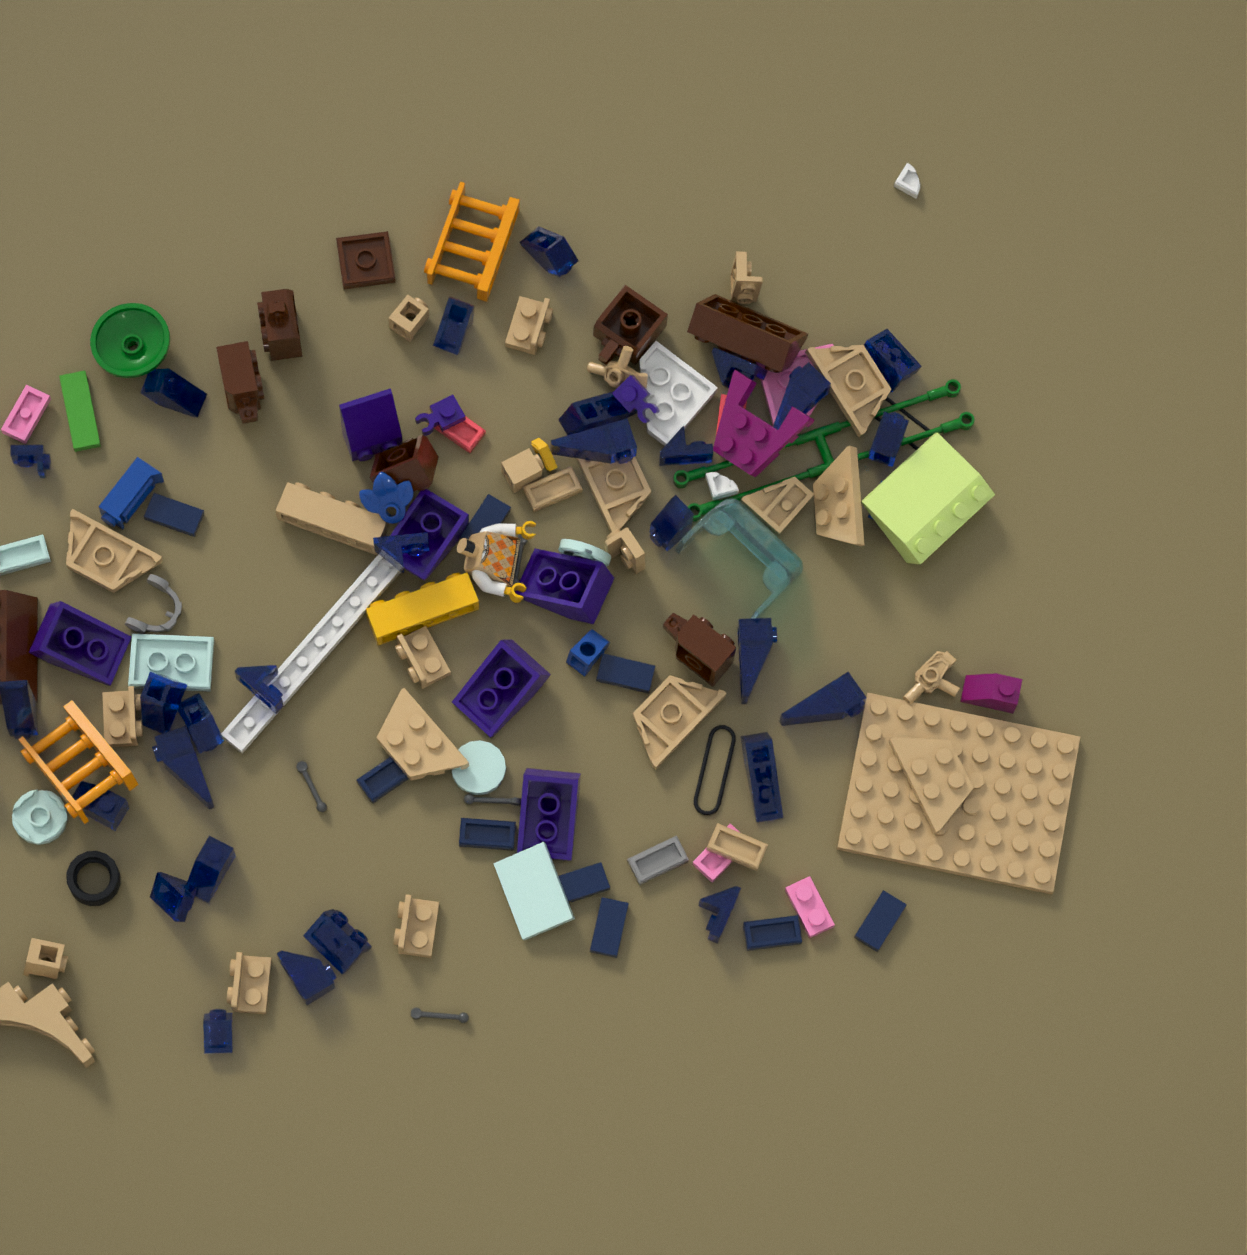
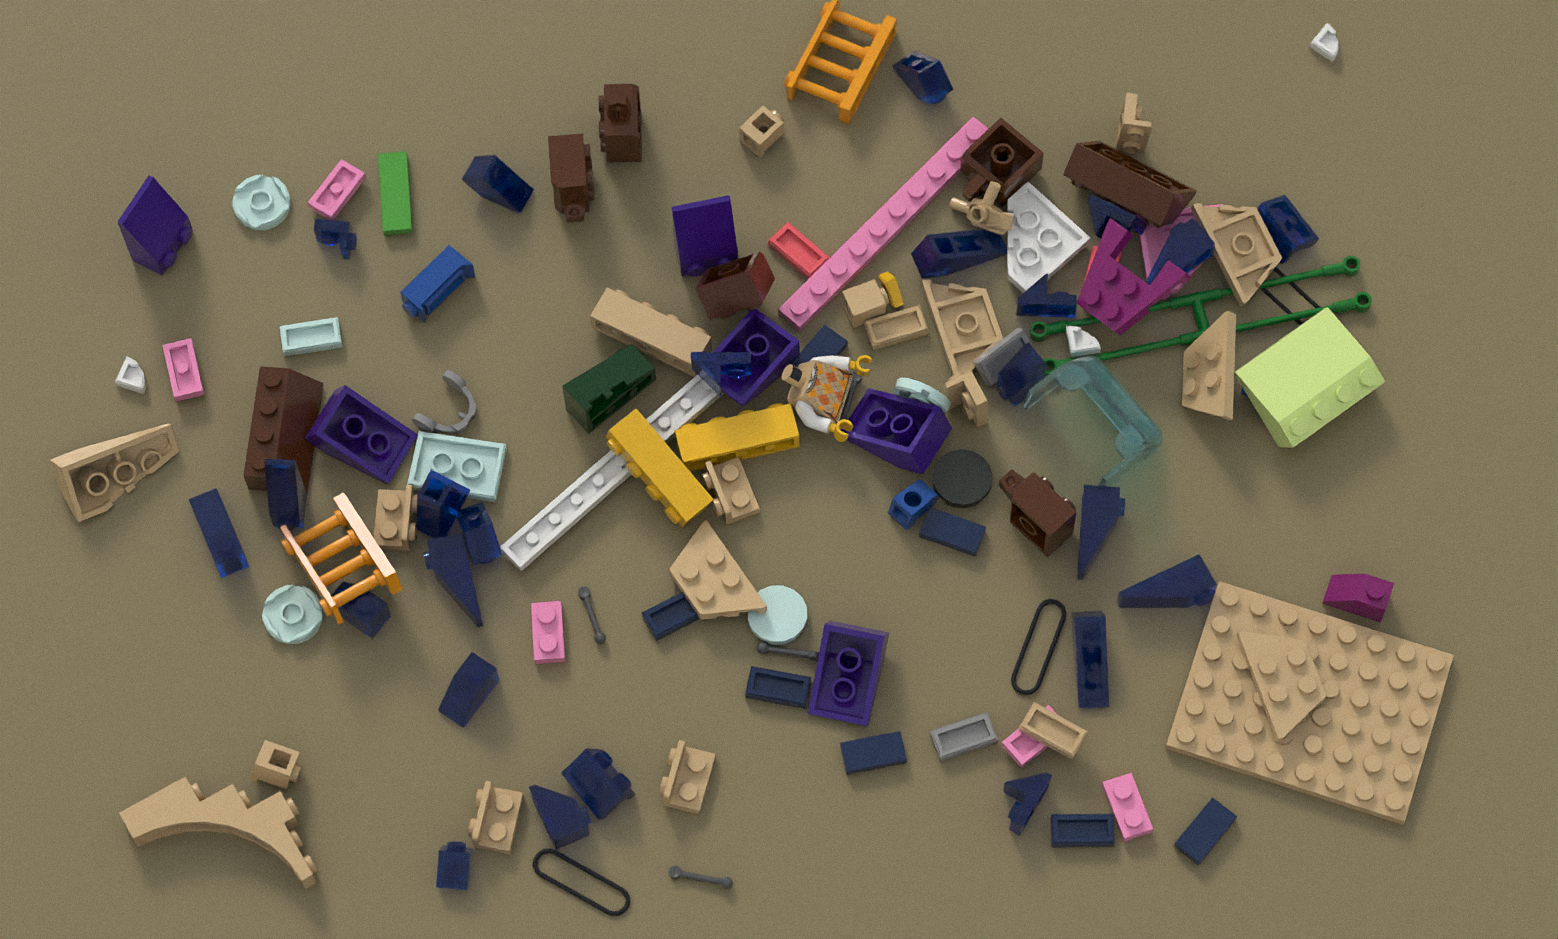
camera: 15 degrees right, 5 degrees down
tan wing [66,509,163,593] -> none
black tyre [66,851,121,906] -> none
green dish [90,303,170,378] -> none
dark blue tile [144,493,204,537] -> none
clear blue slope [150,872,198,922] -> none
clear blue slope [234,665,284,714] -> none
reddish brown tile [336,231,395,290] -> none
blue plate [359,472,414,524] -> none
dark purple plate [415,394,466,436] -> none
clear blue slope [433,296,475,355] -> none
dark purple slope [452,639,551,738] -> none
light aqua tile [493,842,575,941] -> none
tan bracket [505,296,554,355] -> none
clear blue slope [550,418,637,464] -> none
dark blue tile [590,897,629,958] -> none
dark purple plate [612,375,660,423] -> none
tan wing [633,675,727,770] -> none
tan wing [740,476,814,535] -> none
clear blue slope [868,411,909,467] -> none
tan piece [903,651,960,704] -> none
none -> bright pink plate [531,601,565,664]
none -> black piece [533,849,630,916]
none -> dark green wedge [562,344,656,434]
none -> yellow brick [606,408,714,528]
none -> bright pink plate [778,117,988,332]
none -> pearl dark grey tile [932,449,992,509]
none -> light grey tile [973,328,1035,387]

